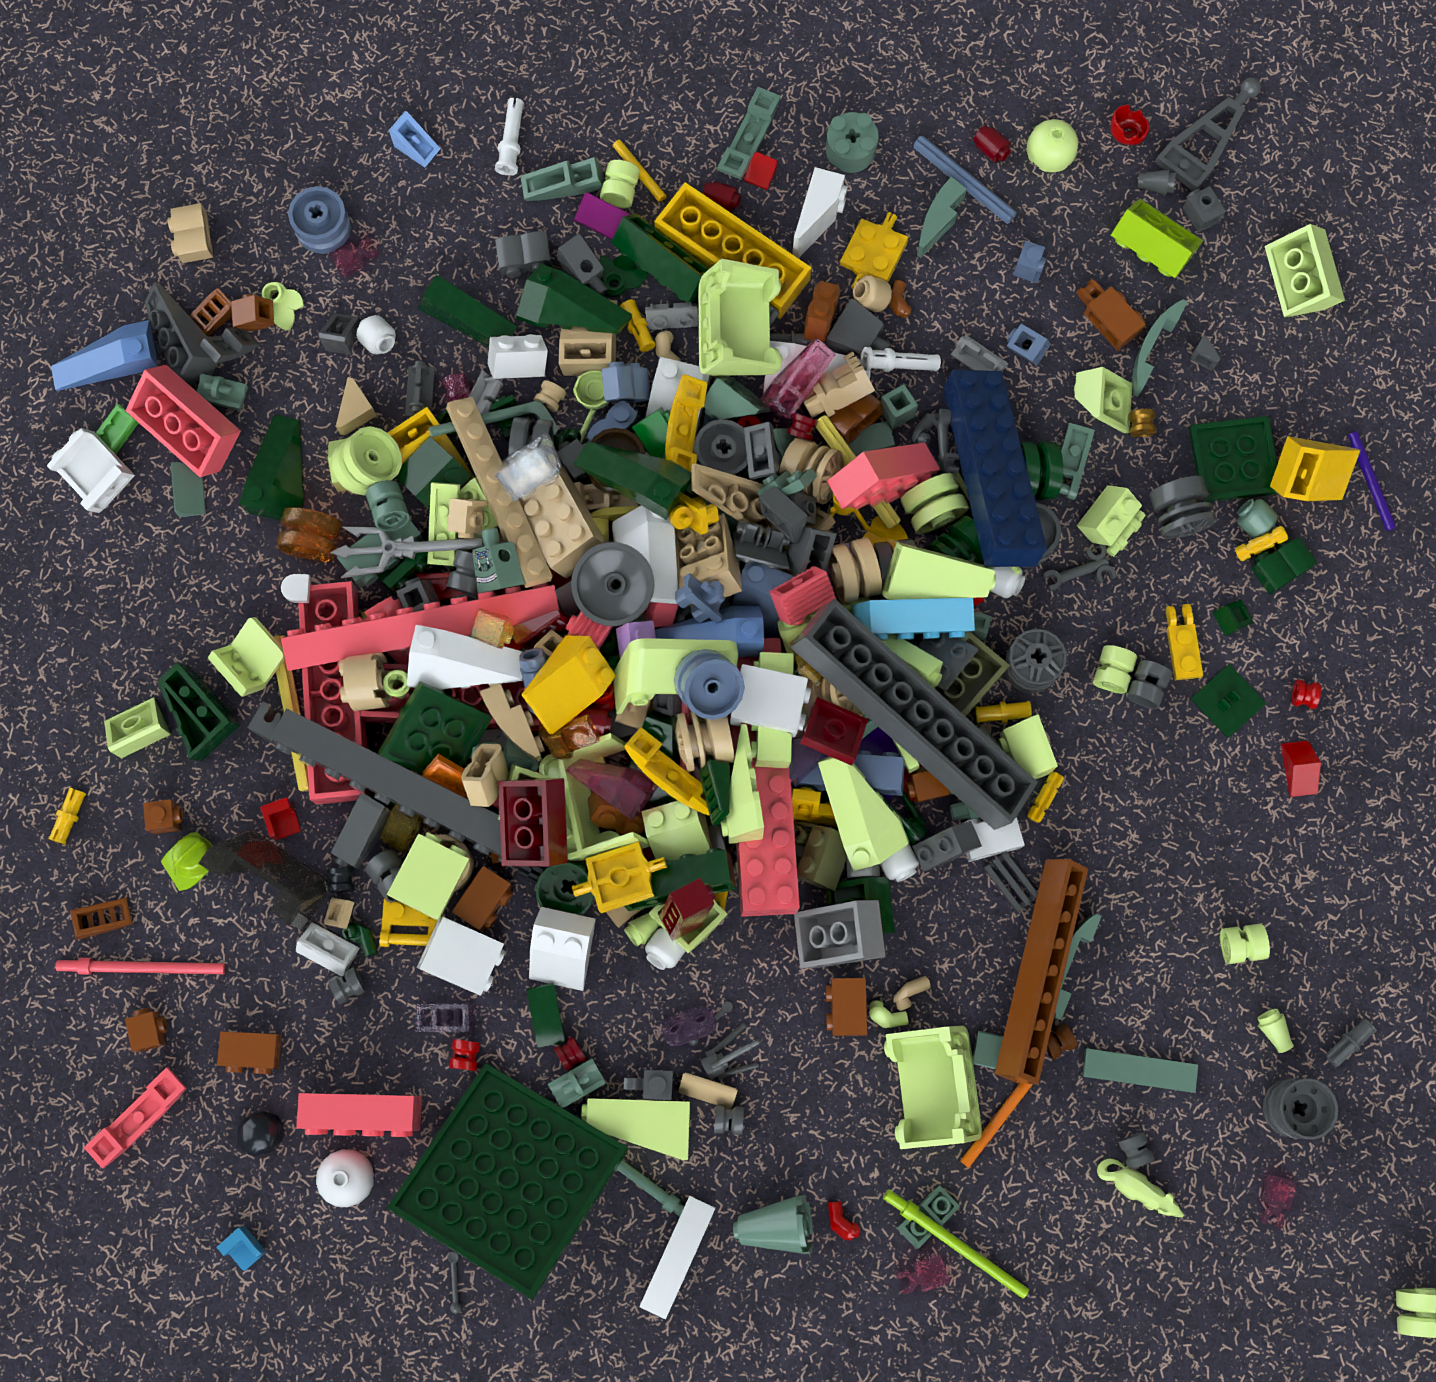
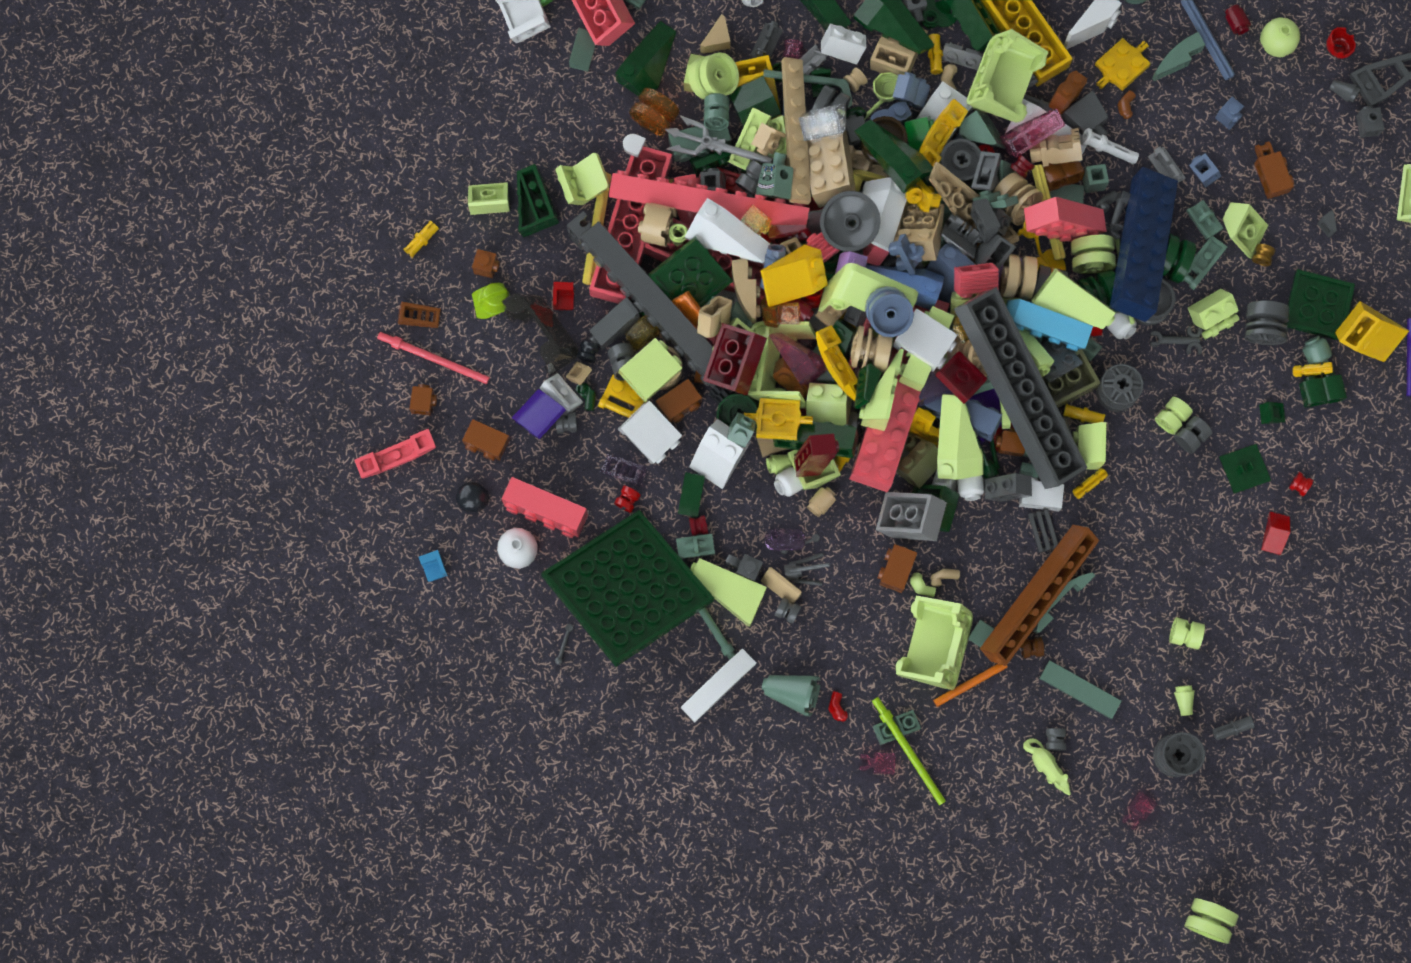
camera: 20 degrees right, 0 degrees up
tan head [853,275,892,313] -> none
lime slope [1111,199,1204,278] -> none
sand green slope [1132,299,1188,397] -> none
yellow hinge [1166,604,1203,680] -> none
none -> dark purple slope [512,389,566,439]
none -> sand green brick [727,412,756,448]
none -> tan brick [807,487,836,517]
none -> sand green hips [1186,200,1223,240]

